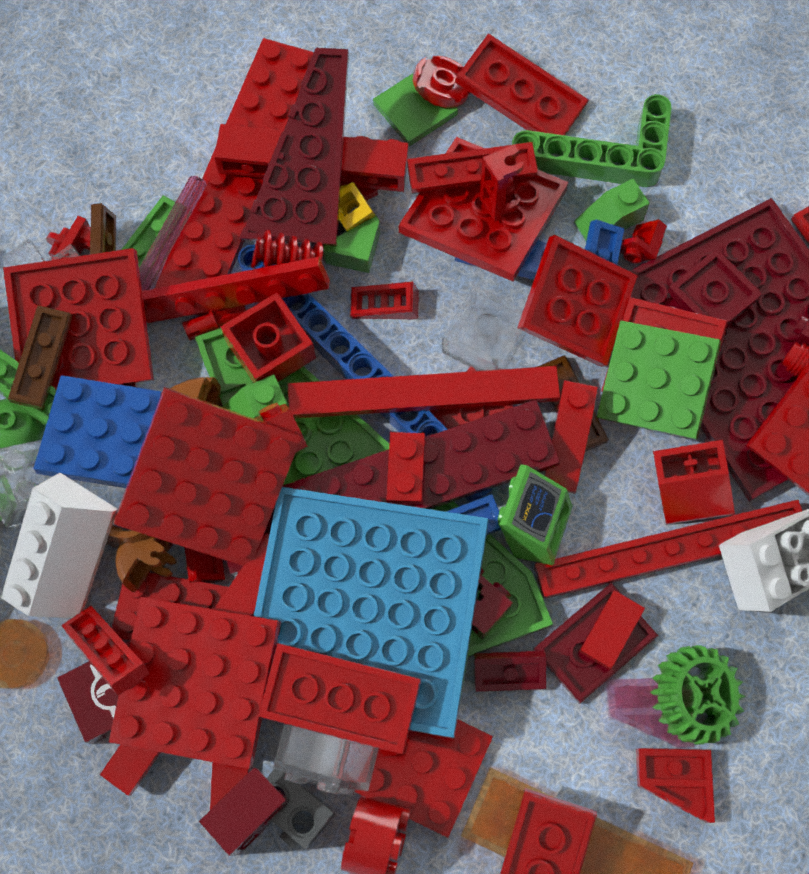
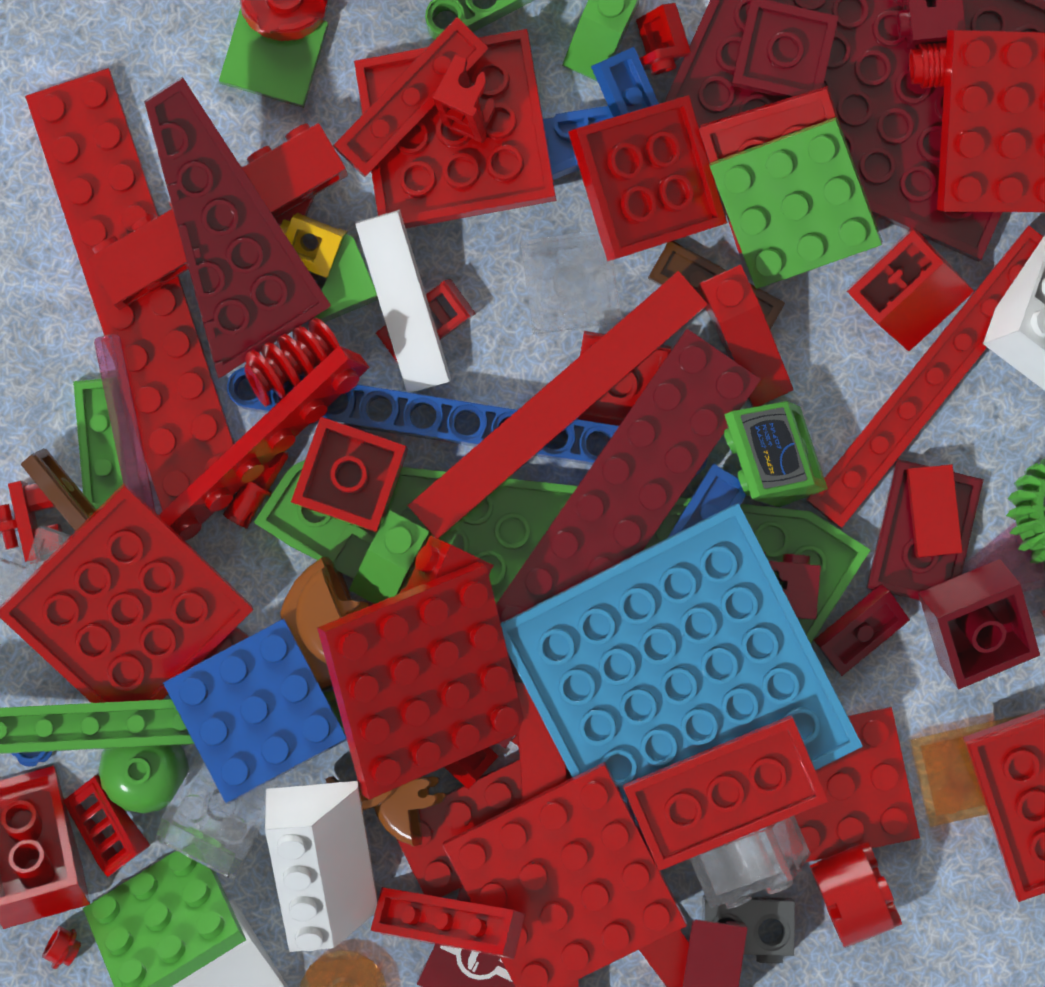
camera: 35 degrees left, 15 degrees up
reddish brown tile [8,305,72,410] -> none
red plate [386,432,425,504] -> none
none -> white tile [355,210,451,393]
none -> dark red brick [918,559,1040,690]

